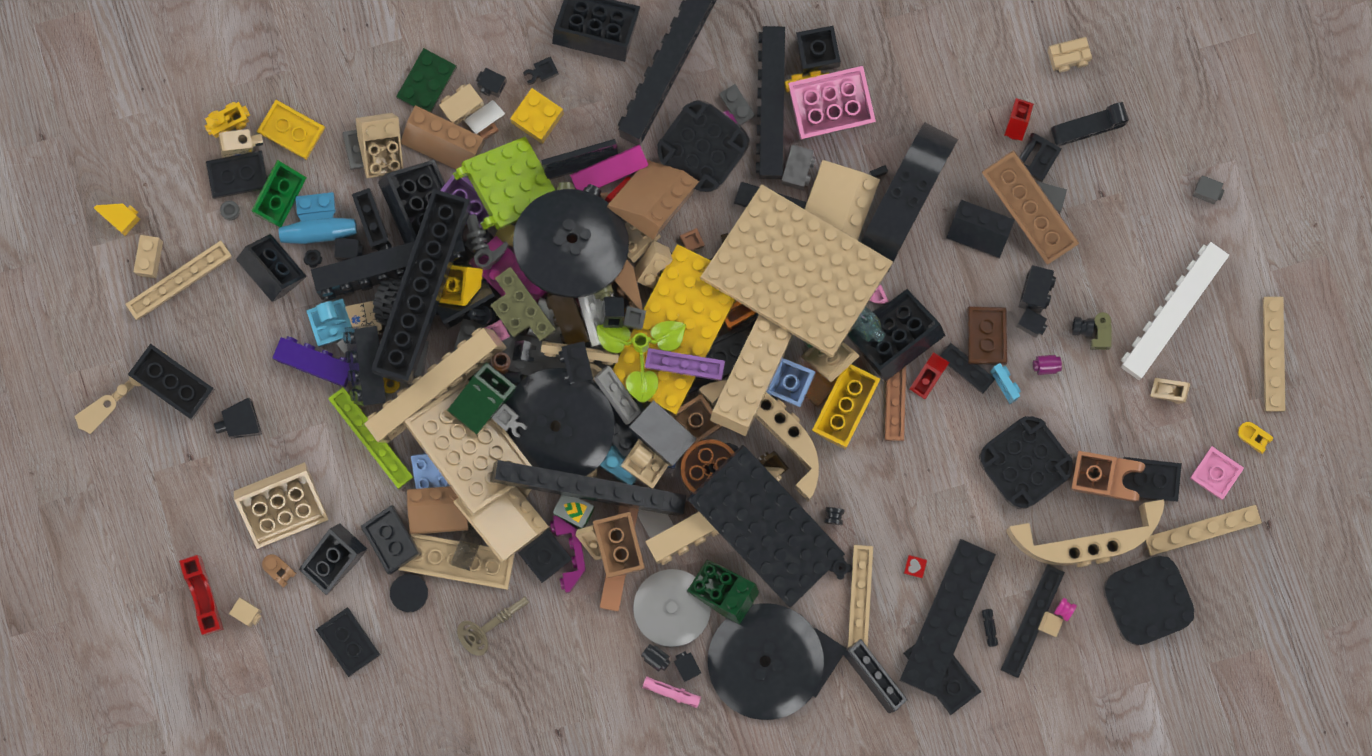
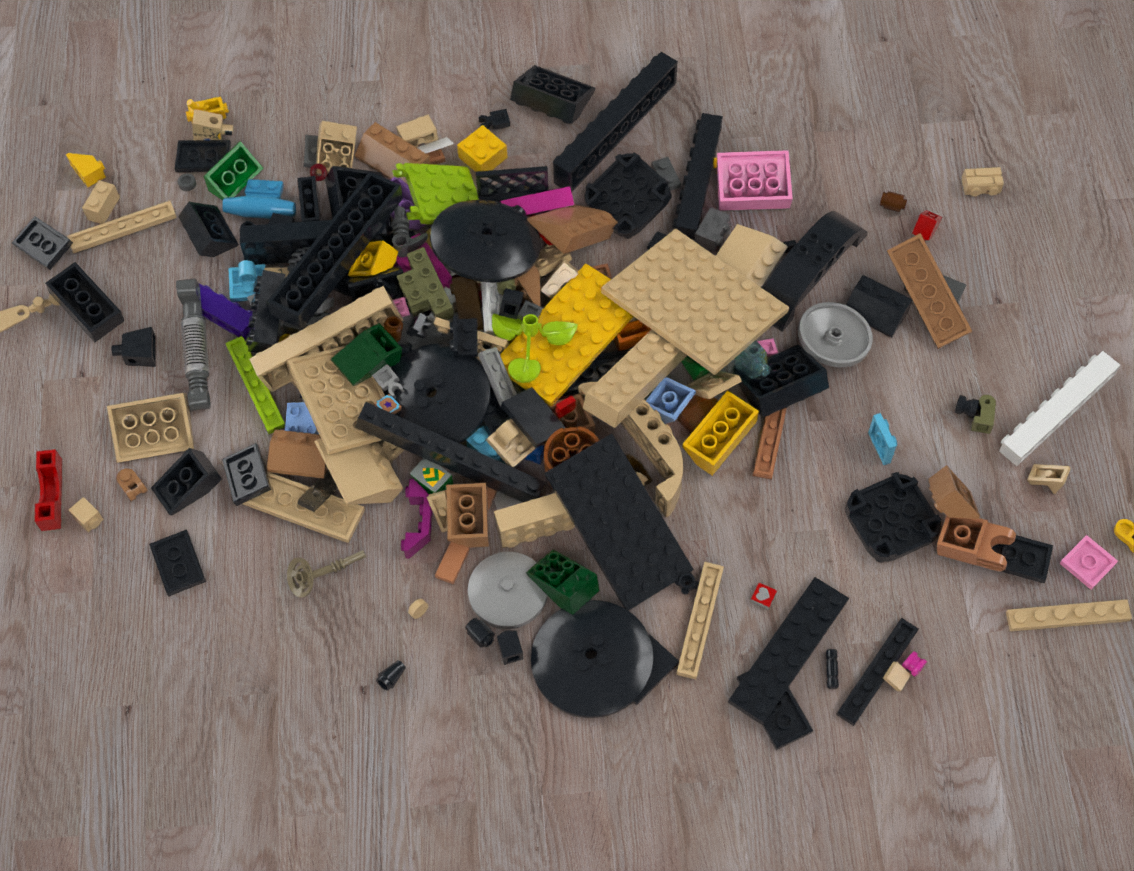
camera: 10 degrees right, 20 degrees down
yellow tile [257,100,325,160] -> none
black tile [390,574,428,612] -> none
dark green plate [396,48,457,113] -> none
black brick [476,67,507,98] -> none
black plate [518,529,572,583] -> none
bright pink pin [642,677,701,708] -> none
medium lavender plate [645,348,725,381] -> none
black brick [795,26,841,74] -> none
black wheel [824,507,845,525] -> none
black slope [842,639,907,713] -> none
red slope [909,352,950,399] -> none
black tile [940,343,995,394] -> none
reddish brown tile [967,307,1007,365] -> none
tan slope [1006,499,1164,567] -> none
black brick [1016,308,1048,338] -> none
black brick [1018,265,1056,313] -> none
black plate [1019,133,1062,182] -> none
magenta brick [1033,355,1062,375] -> none
black beam [1050,102,1129,147] -> none
black plate [1103,556,1195,646] -> none
dark grey brick [1193,175,1224,204] -> none
none -> black tile [12,216,73,270]
none -> dark grey piece [176,278,211,411]
none -> dark red plate [310,163,328,181]
none -> tile [374,394,402,414]
none -> black cone [376,660,406,691]
none -> tan tile [408,599,428,619]
none -> red tile [555,396,576,419]
none -> light grey dish [798,302,873,368]
none -> reddish brown brick [879,191,907,212]
none -> medium nougat slope [928,465,980,519]

